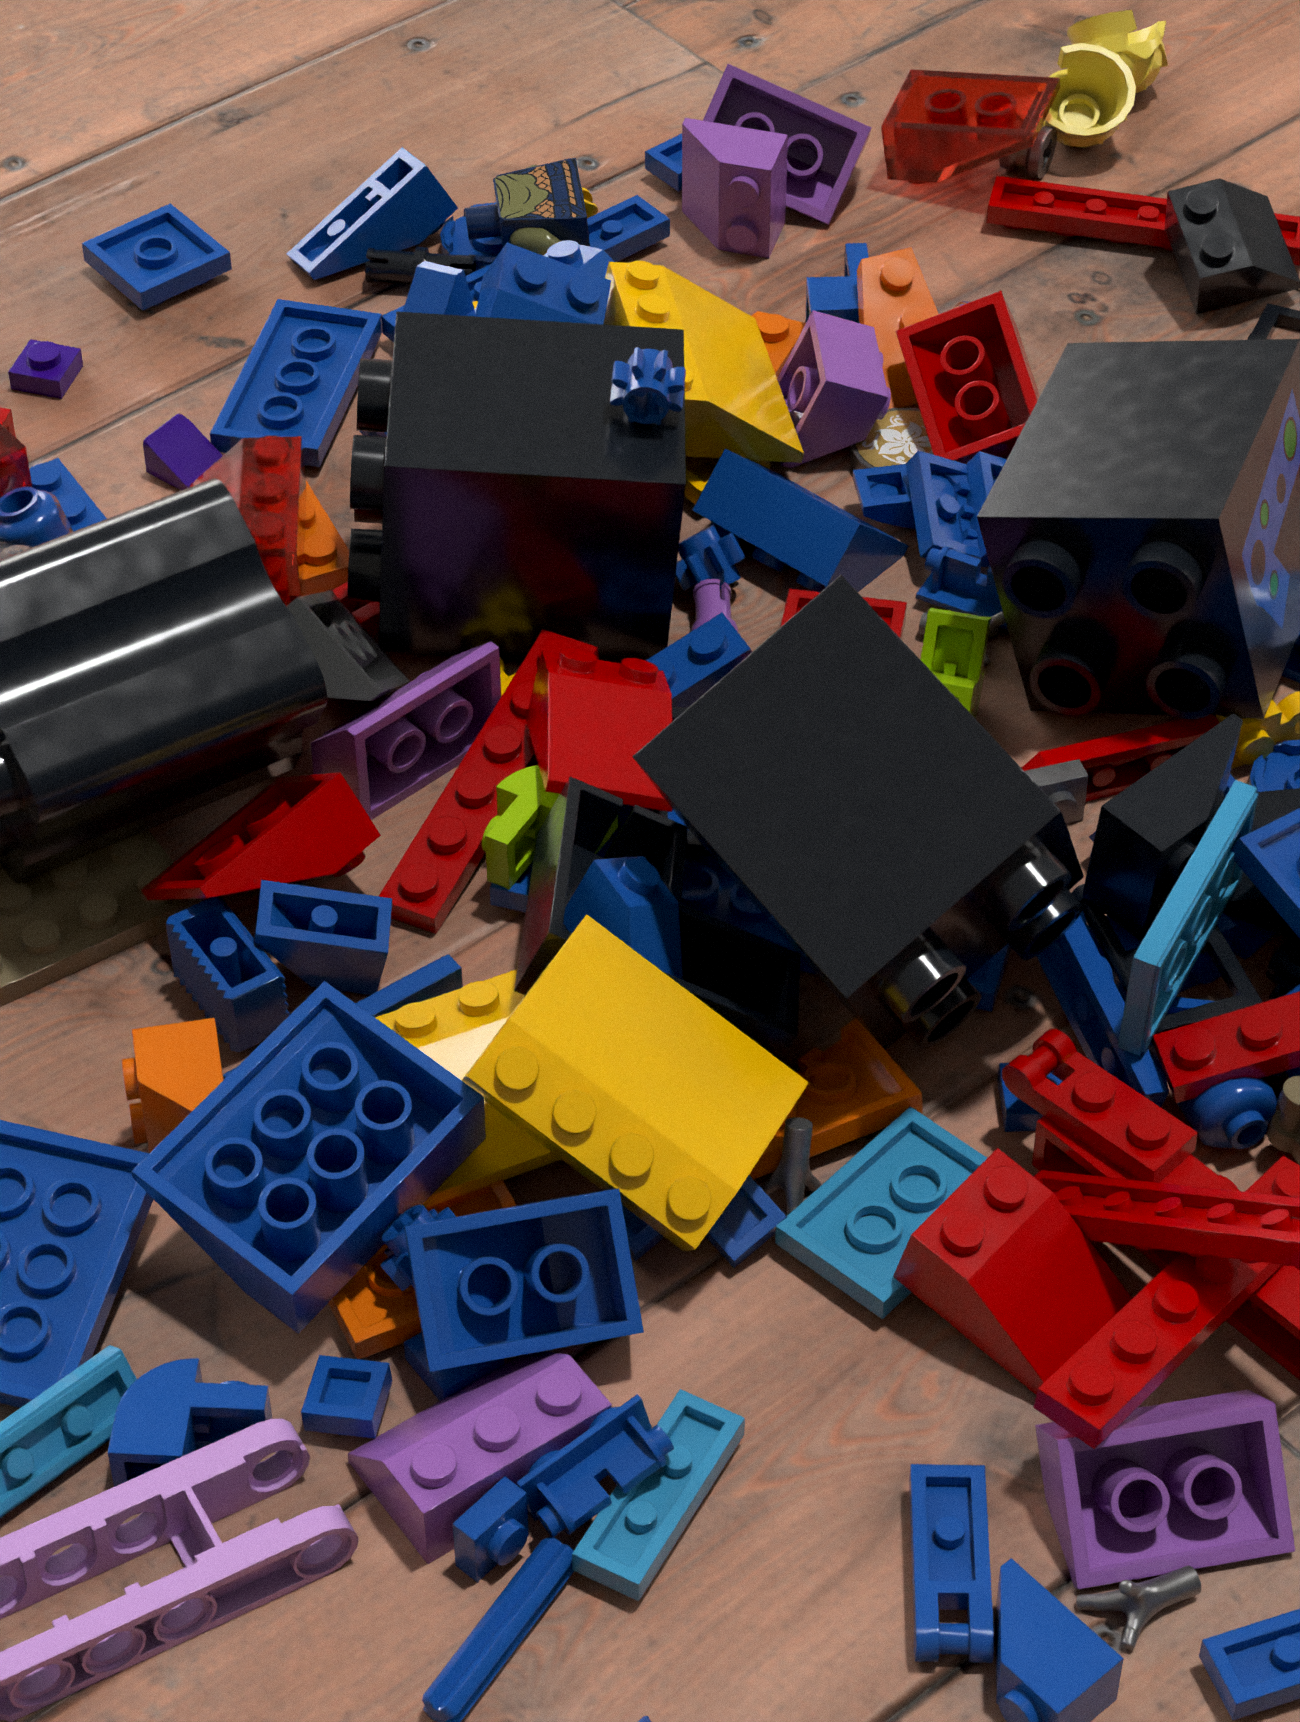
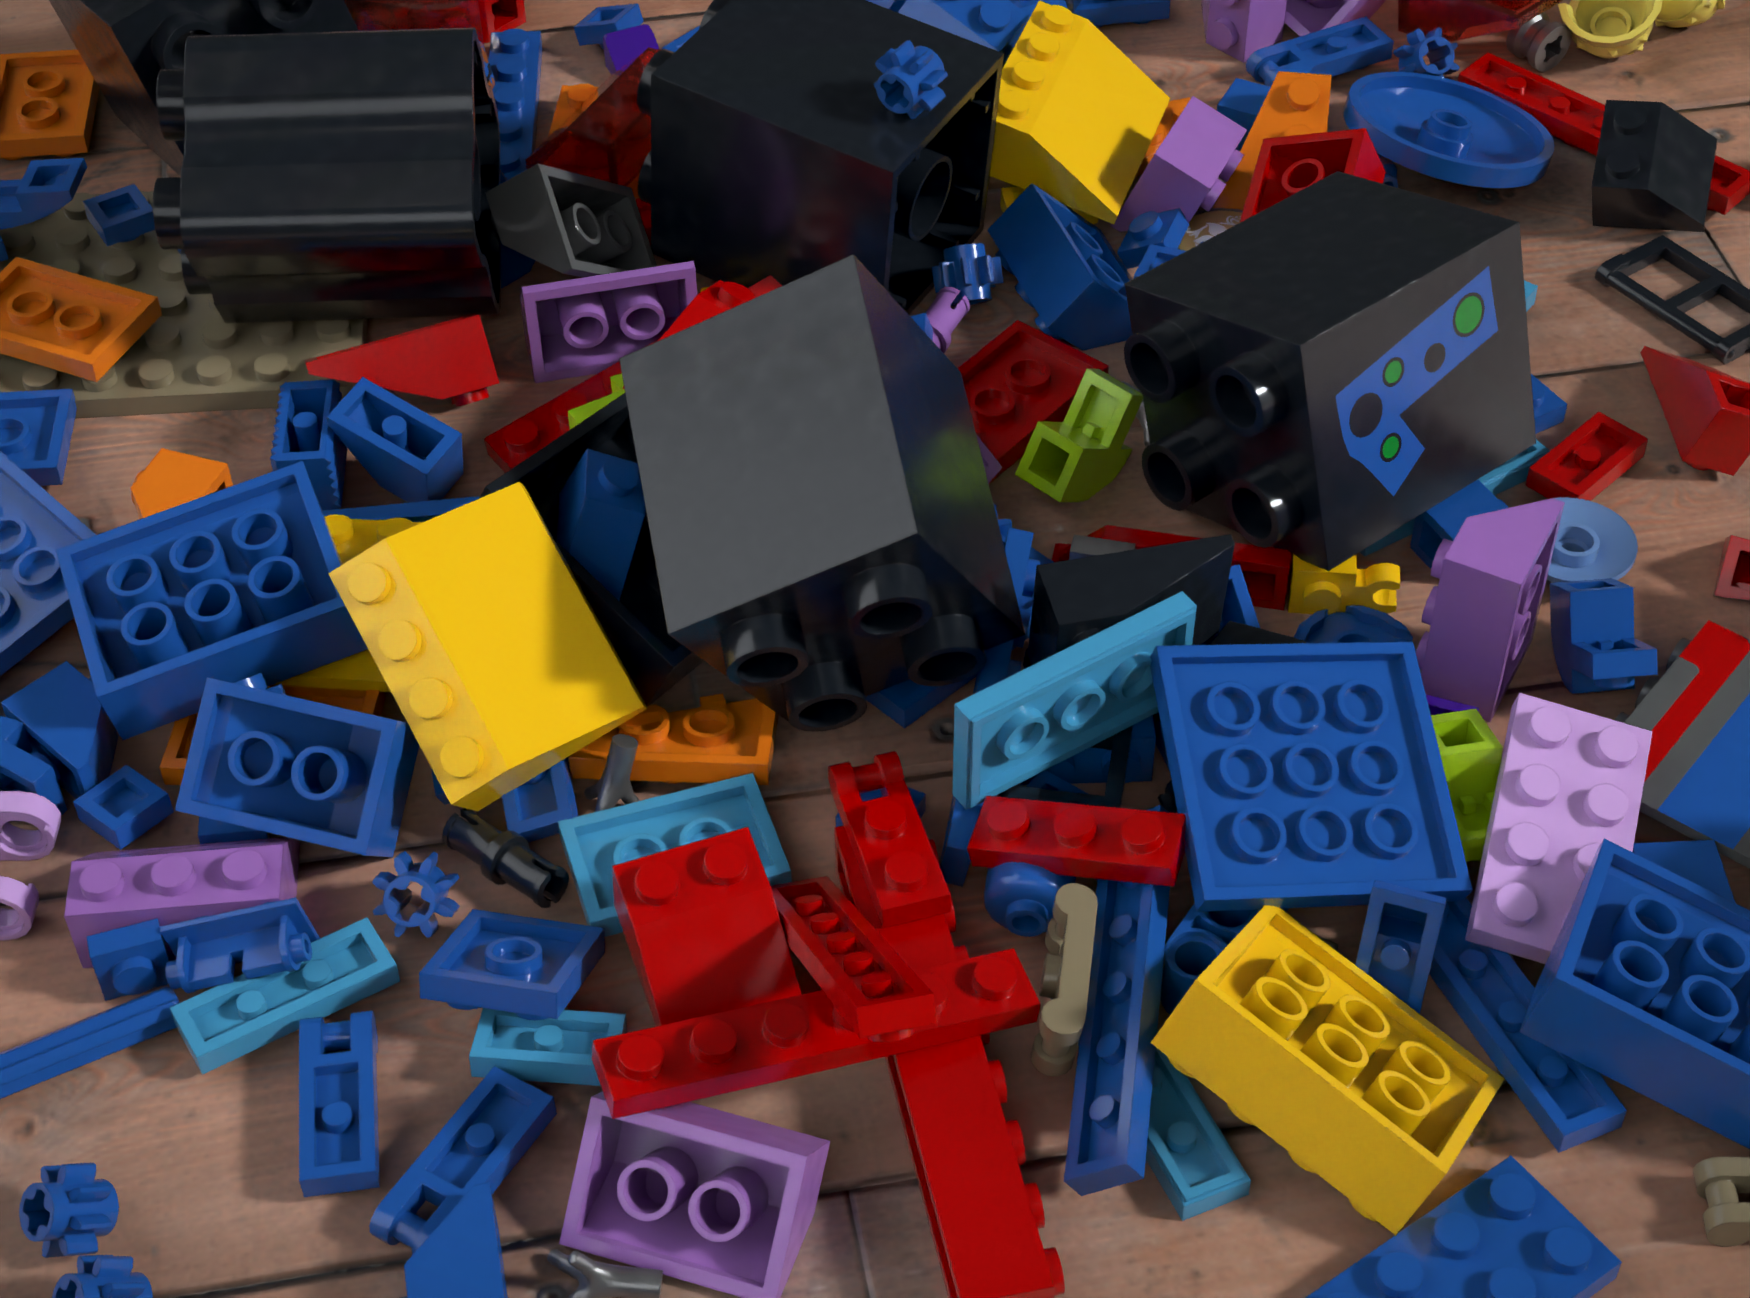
camera: 30 degrees right, 0 degrees up
none -> blue slope [1,661,118,799]
none -> blue plate [299,1010,380,1197]
none -> blue gear [372,851,460,938]
none -> blue plate [419,909,605,1020]
none -> black pin [442,808,569,908]
none -> dark azure plate [469,1008,628,1086]
none -> blue plate [574,3,644,49]
none -> blue plate [1117,208,1189,269]
none -> blue plate [1246,16,1394,87]
none -> blue dish [1343,72,1555,188]
none -> blue gear [1393,27,1460,78]

